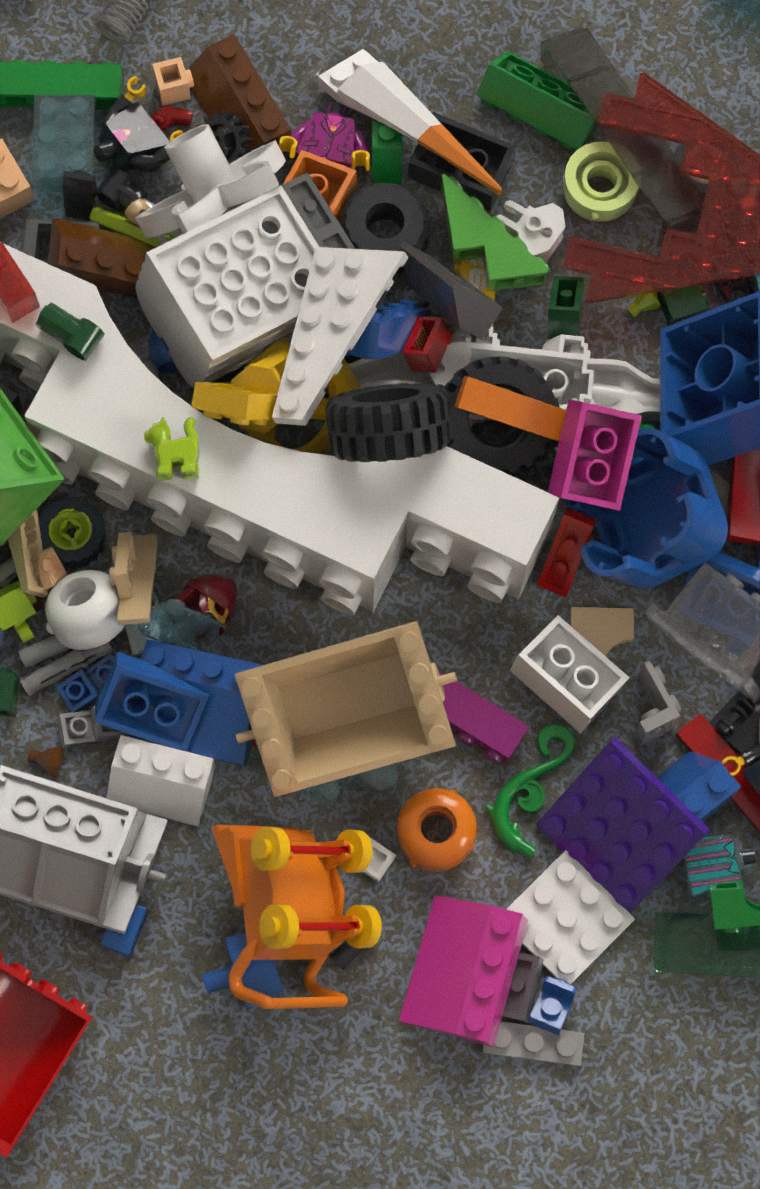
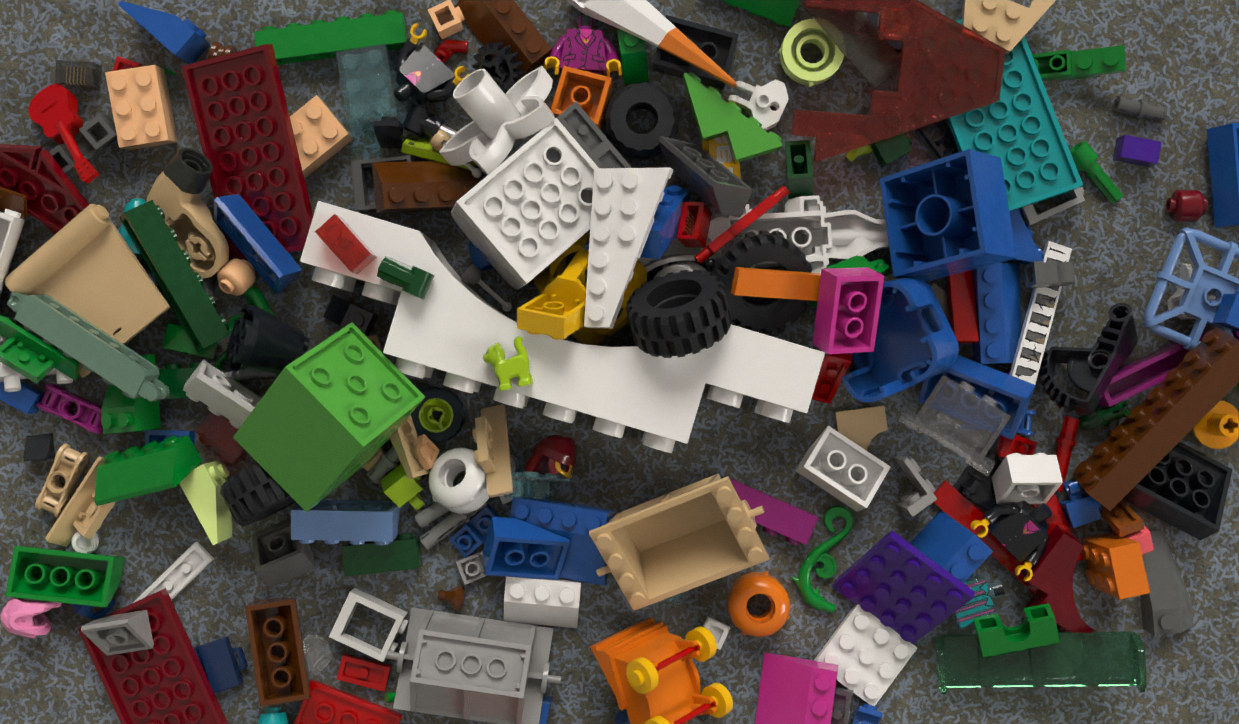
camera: 10 degrees left, 15 degrees up
none -> red piece [694,185,790,265]

